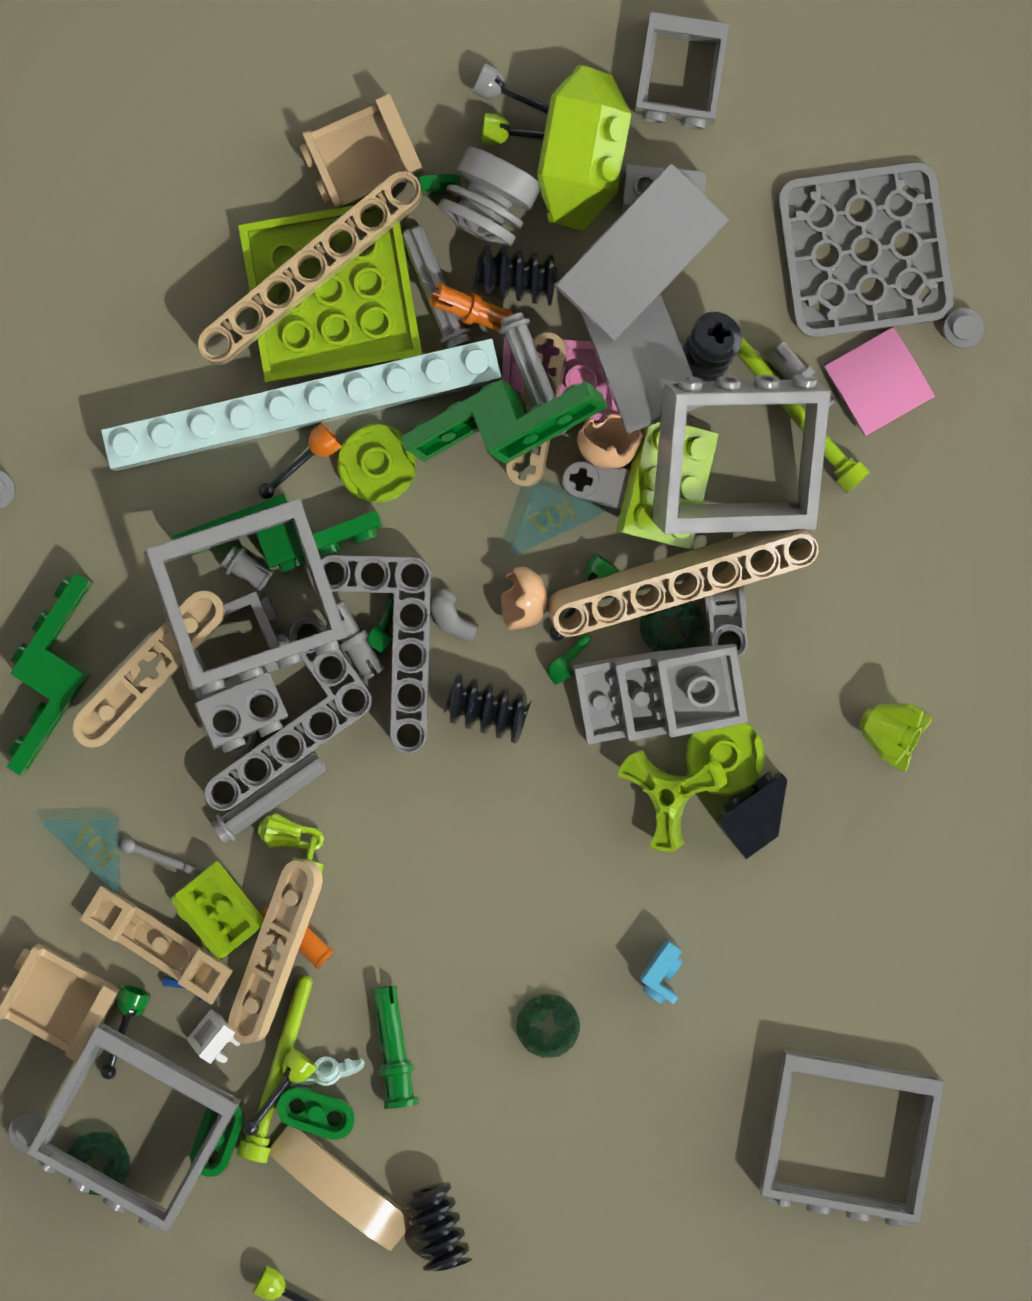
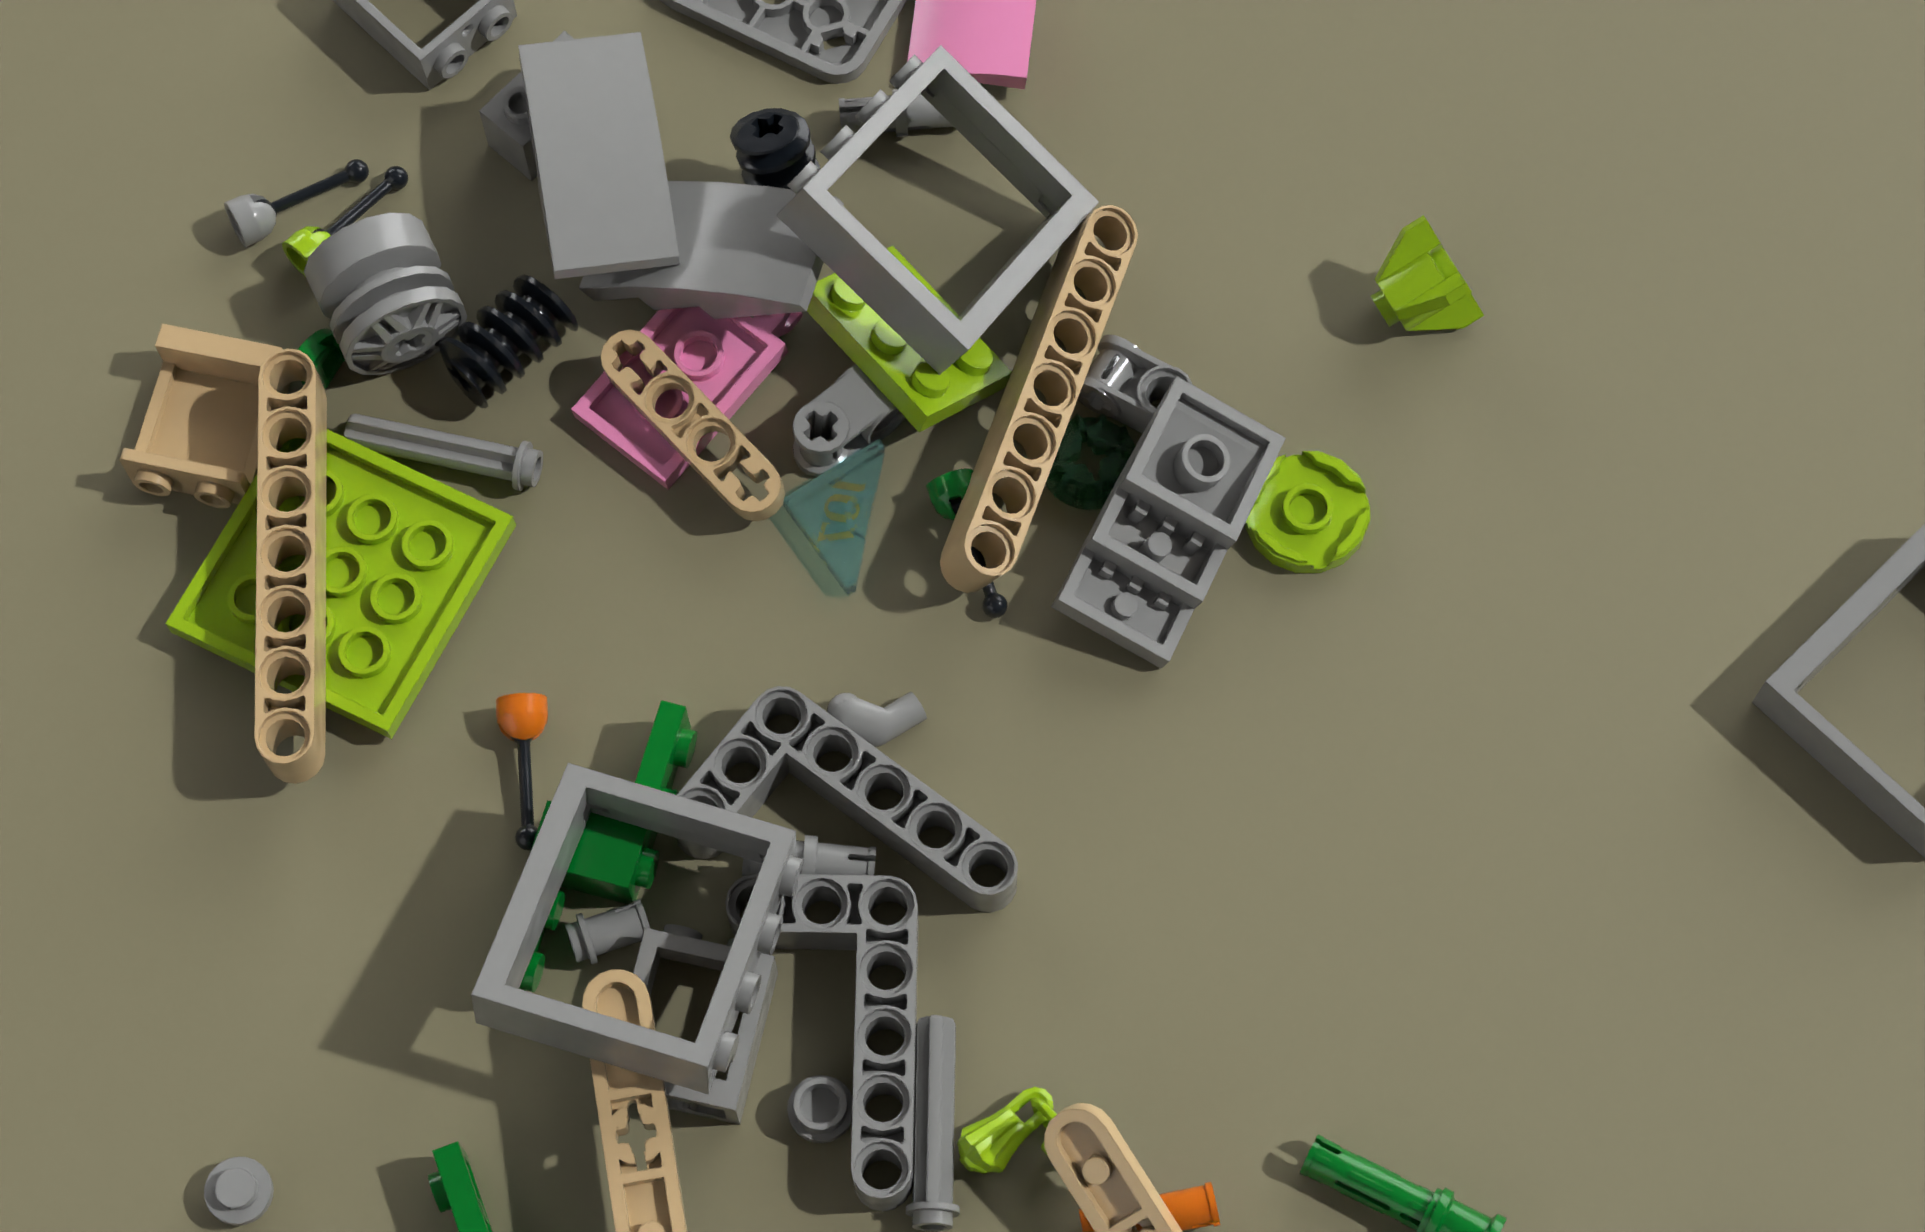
camera: 50 degrees left, 20 degrees down
light aqua brick [101,339,502,471] -> none
light grey brick [194,672,288,753] -> none
lime tile [337,424,417,503] -> none
green hand [367,596,394,654] -> none
green bracket [401,380,607,464] -> none
orange pin [430,283,512,333] -> none
black piece [443,673,532,744] -> none
light grey axle [499,312,567,437] -> none
light nougat hair [501,566,548,631] -> none
clear green gear [516,994,580,1058] -> none
lime wedge [537,65,631,231] -> none
green hand [547,634,591,685] -> none
light nougat hair [576,413,643,469] -> none
lime piece [618,749,727,852] -> none
medium azure bracket [640,939,683,1004] -> none
black slope [716,771,787,859] -> none
lime piece [737,337,870,494] -> none

